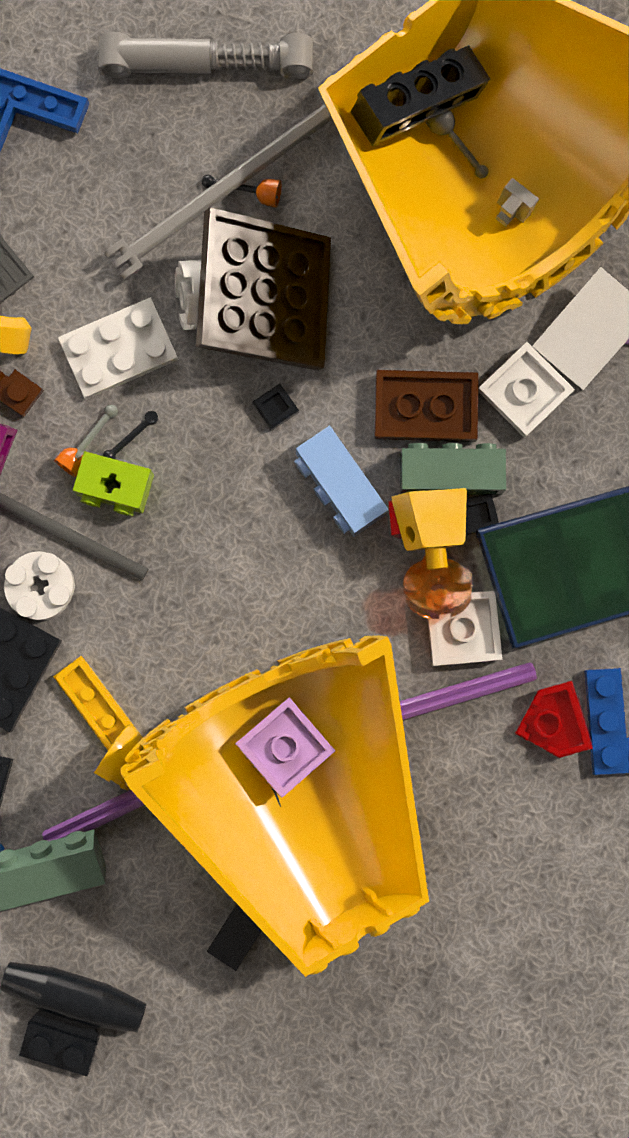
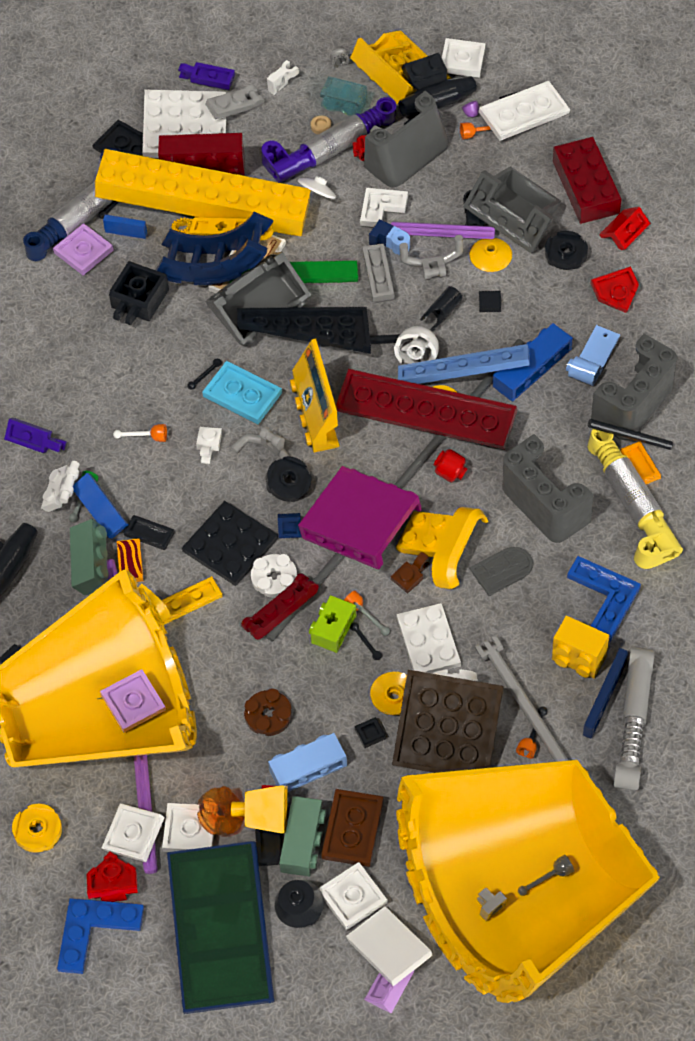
camera: 105 degrees right, 25 degrees down
black brick [351,45,490,146] -> none
none -> yellow plate [12,804,62,853]
none -> white tile [102,803,165,862]
none -> tile [117,539,144,582]
none -> dark red plate [241,573,319,640]
none -> reddish brown plate [244,688,292,736]
none -> black cone [274,880,324,928]
none -> yellow dish [370,672,407,715]
none -> yellow brick [552,616,609,679]
none -> dark blue tile [583,648,628,739]

